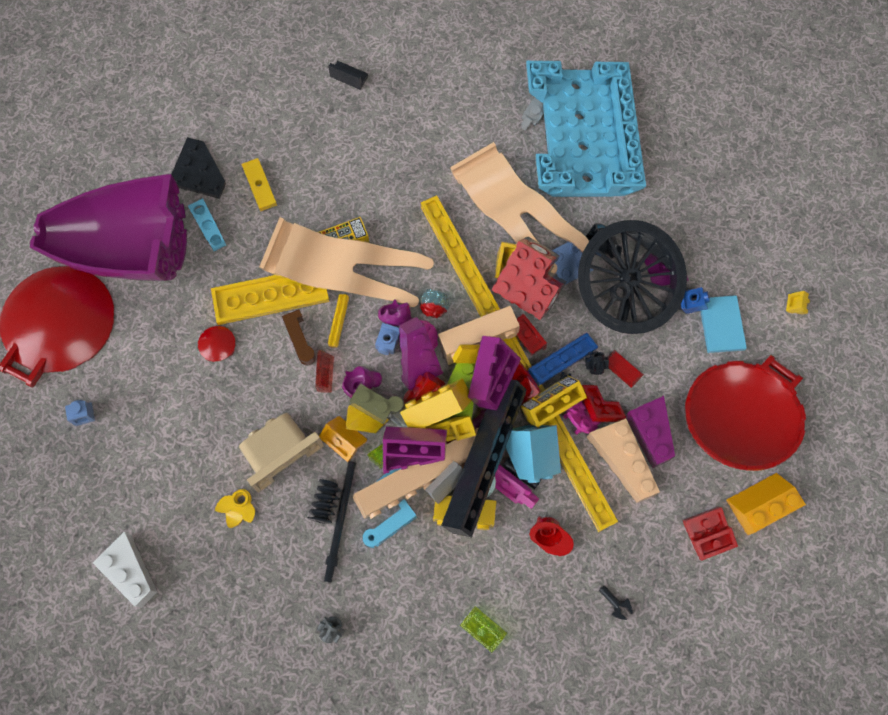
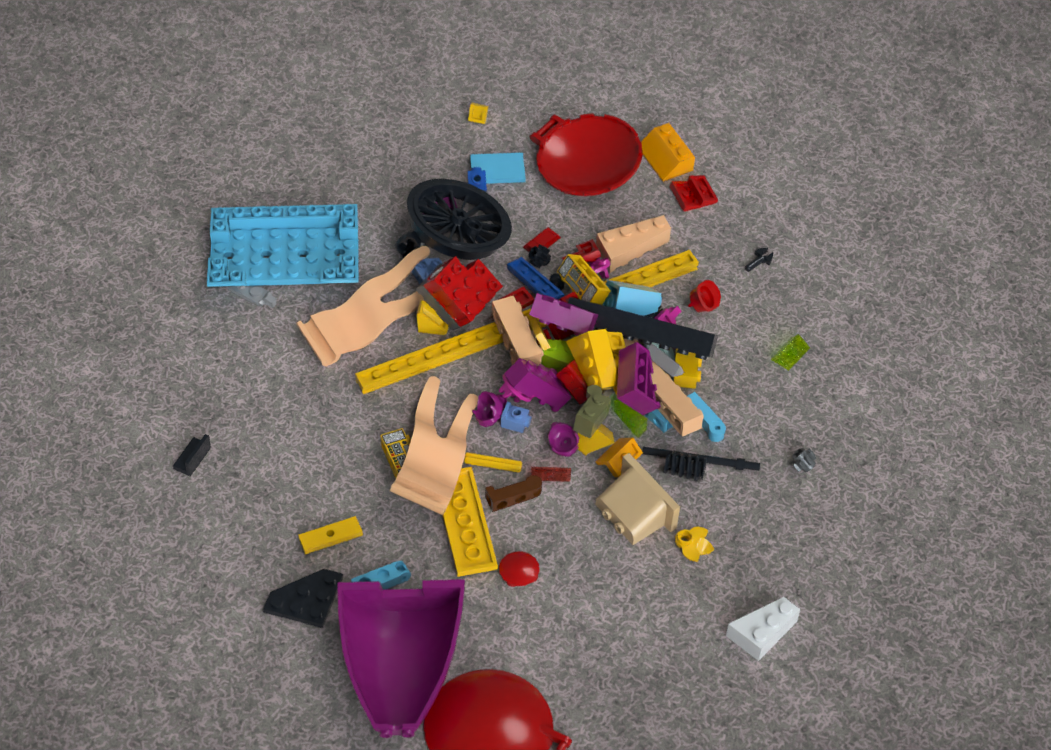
camera: 90 degrees left, 20 degrees down
medium blue brick [65,400,95,426] -> none
piece [420,289,450,319] -> none
magenta wedge [626,396,675,468] -> none

